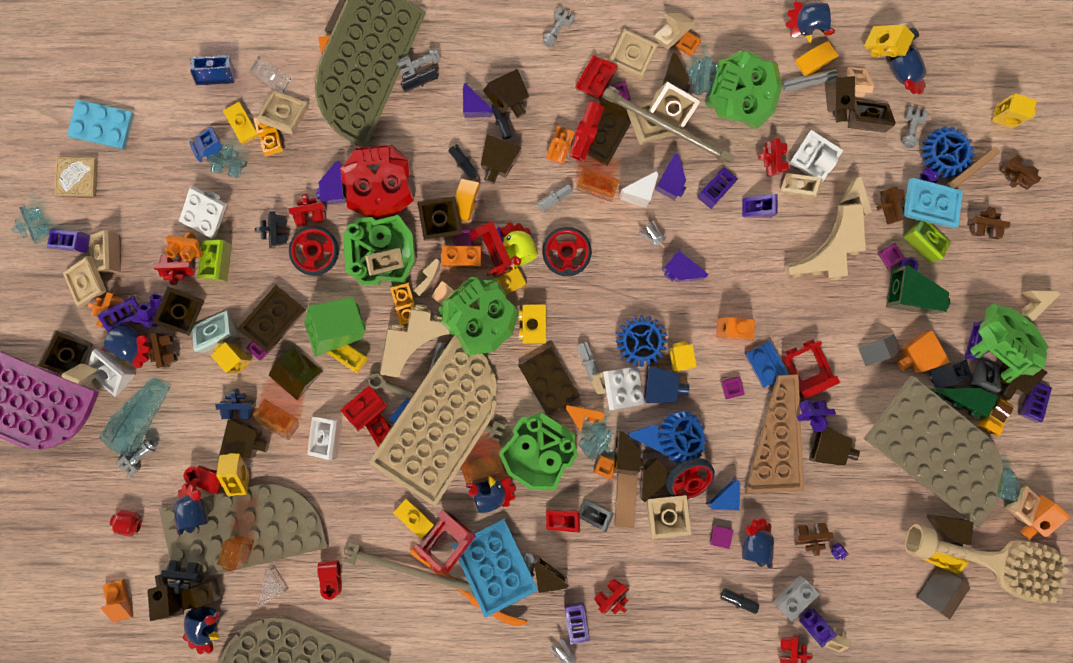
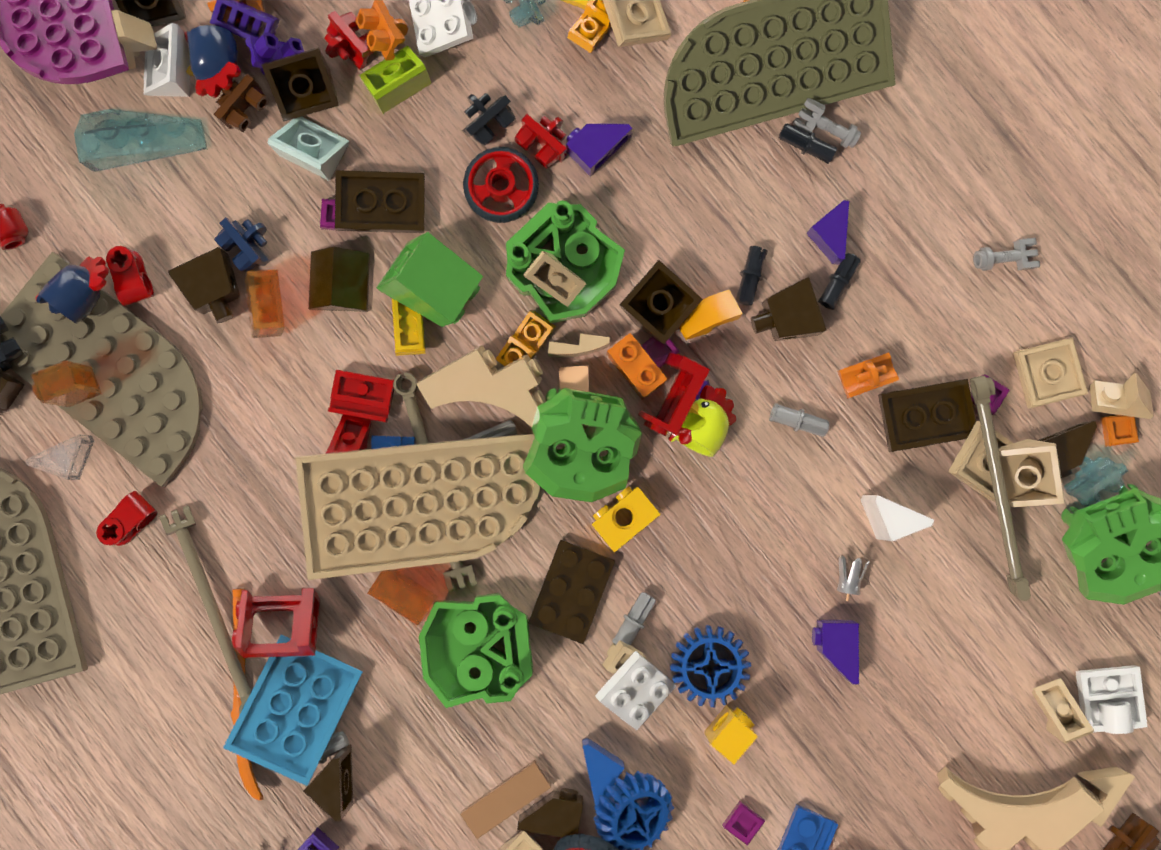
camera: 55 degrees right, 0 degrees up
light grey hinge [116,439,157,478] -> none
yellow brick [211,342,252,374] -> none
yellow brick [216,453,250,496] -> none
white slope [307,417,342,460] -> none
red brick [340,144,414,218] -> none
yellow plate [393,498,435,539] -> none
dark blue piece [466,477,517,513] -> none
dark brown torso [483,69,529,119] -> none
yellow plate [494,268,527,295] -> none
red wheel [542,227,592,276] -> none
red slope [546,509,580,533] -> none
orange slope [565,405,605,431] -> none
red piece [569,102,604,162] -> none
red plate [575,55,618,101] -> none
clear orange brick [576,167,620,202] -> none
clear light blue hips [578,423,614,461] -> none
dark grey slope [579,499,614,532] -> none
orange tile [593,454,614,480] -> none
dark brown slope [613,431,644,476] -> none
dark blue torso [644,367,690,404] -> none
dark purple slope [655,153,687,201] -> none
dark purple slope [697,167,738,209] -> none
orange torso [716,317,755,341] -> none
dark purple slope [742,194,778,218] -> none
red hips [758,138,789,176] -> none

